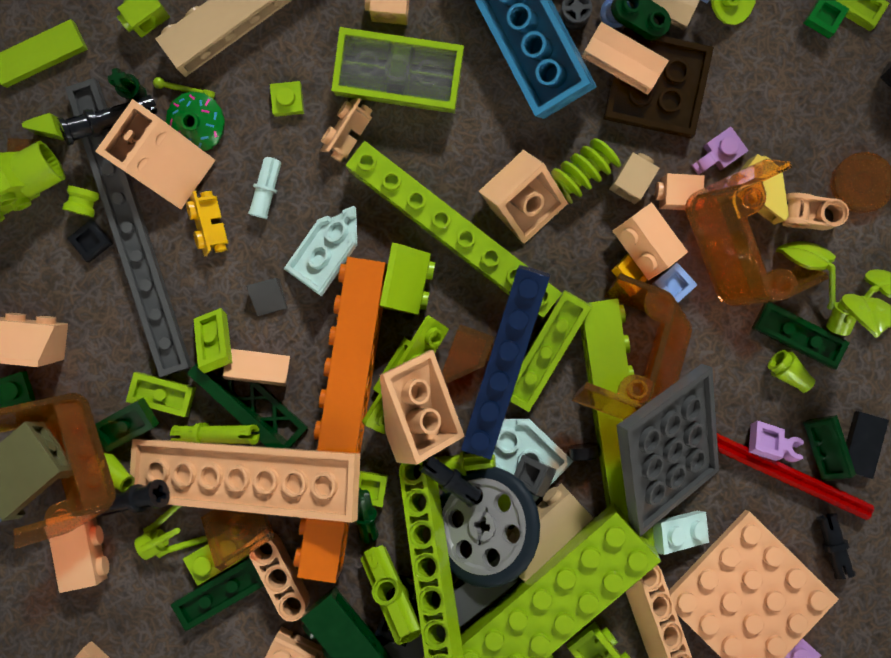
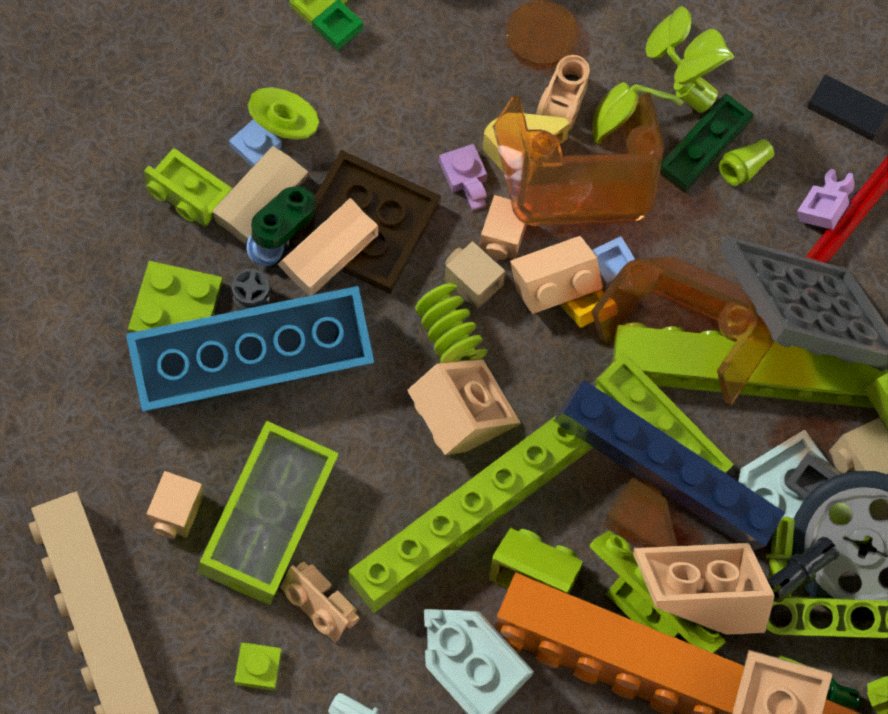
camera: 80 degrees left, 20 degrees down
black tile [568,443,601,461] -> none
dark green plate [803,415,856,481] -> none

